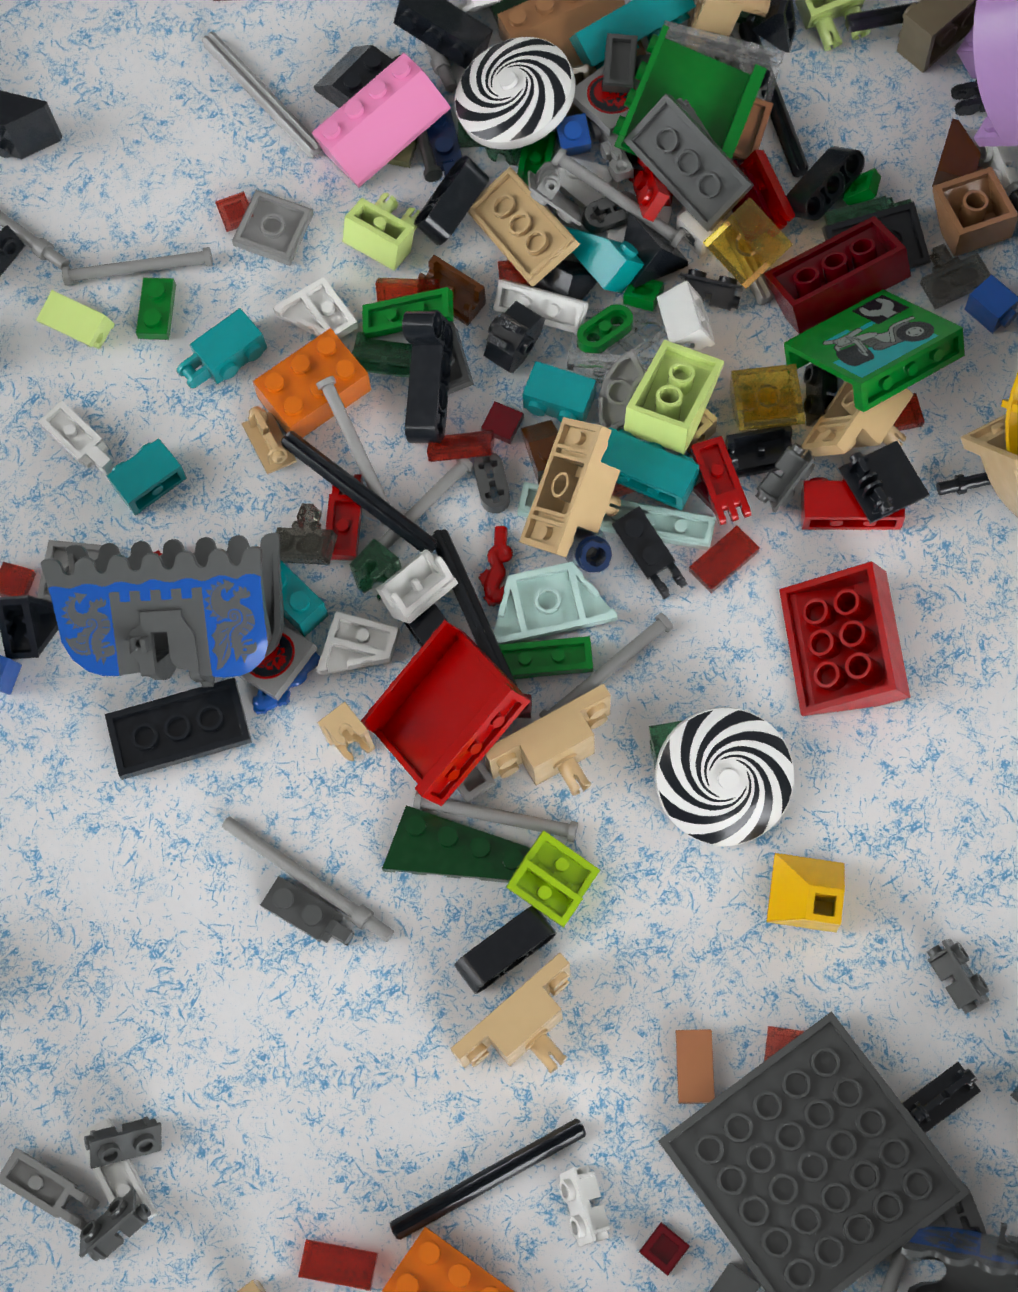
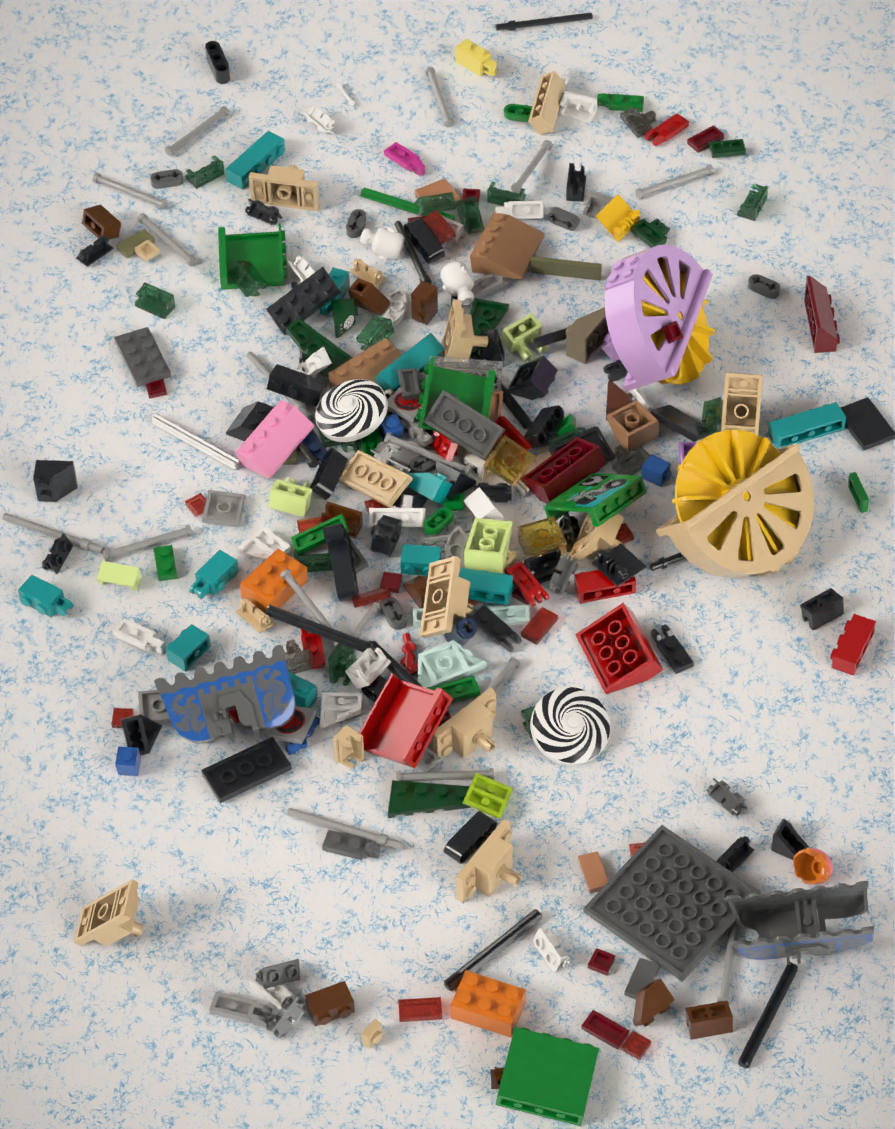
camera: 20 degrees left, 20 degrees down
yellow slope [766,853,845,933] -> none
none -> reddish brown brick [305,981,355,1027]
none -> black slope [507,355,558,400]
none -> black hinge [650,624,694,674]

